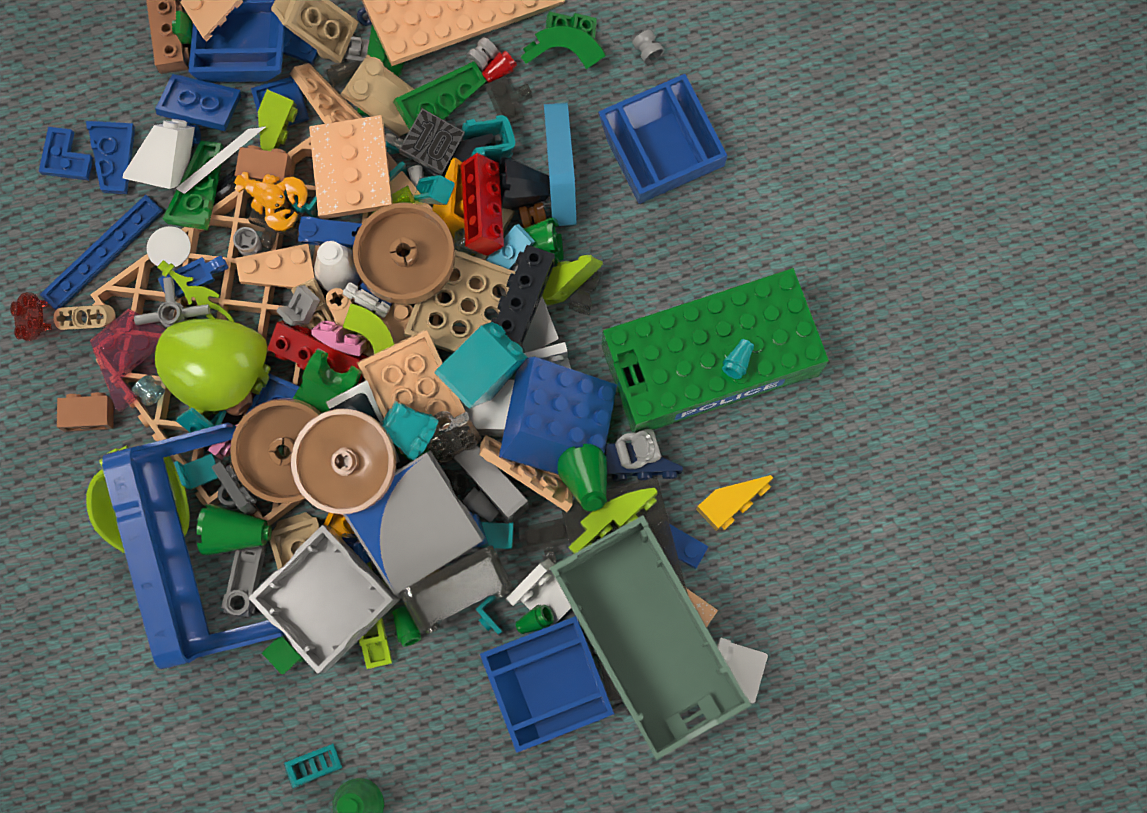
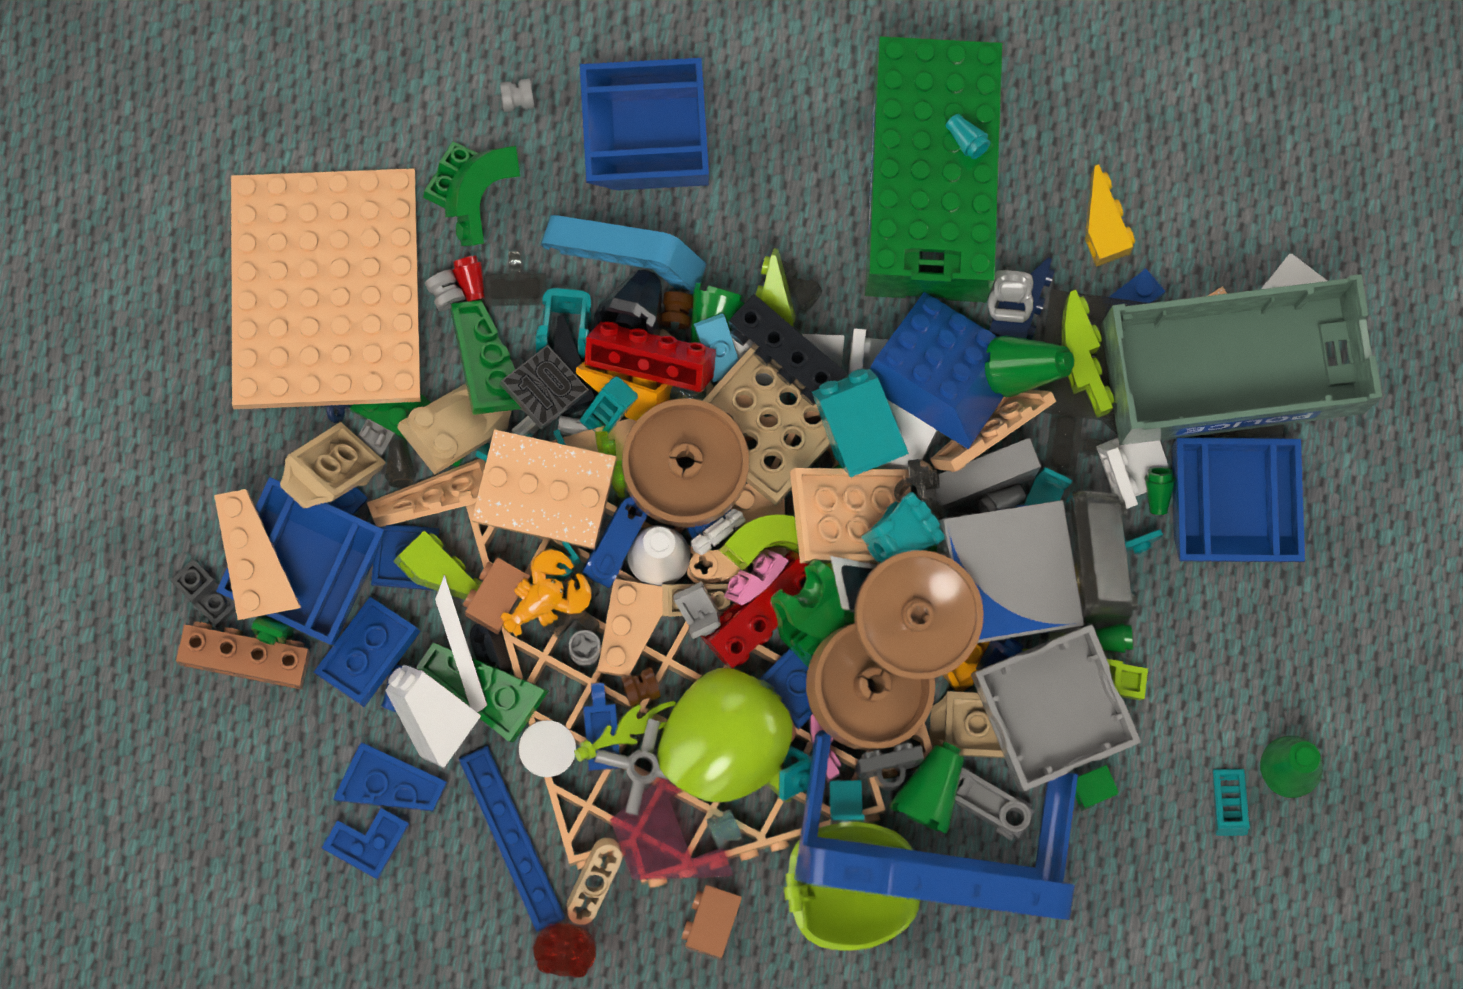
camera: 75 degrees left, 0 degrees up
none -> reddish brown wheel [621,668,661,707]

